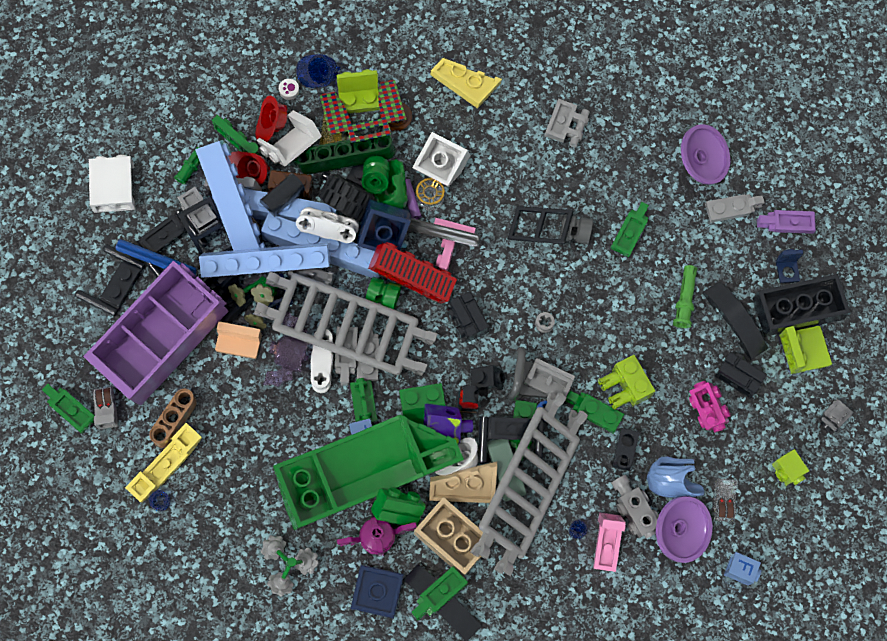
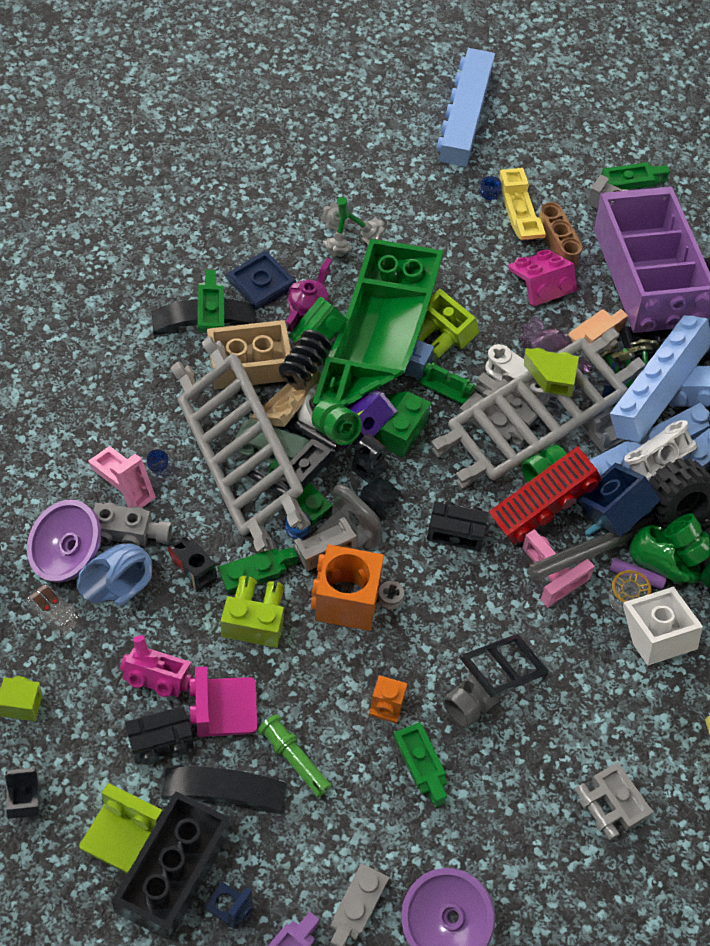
camera: 130 degrees right, 15 degrees down
none -> dark pink bracket [190,667,257,737]
none -> black piece [279,330,332,390]
none -> orange brick [311,544,384,631]
none -> green wheel [312,399,362,445]
none -> orange brick [369,675,407,724]
none -> lime brick [418,289,479,359]
none -> light blue brick [437,48,495,167]
none -> dark pink bracket [508,250,577,306]
none -> lime slope [524,348,579,397]

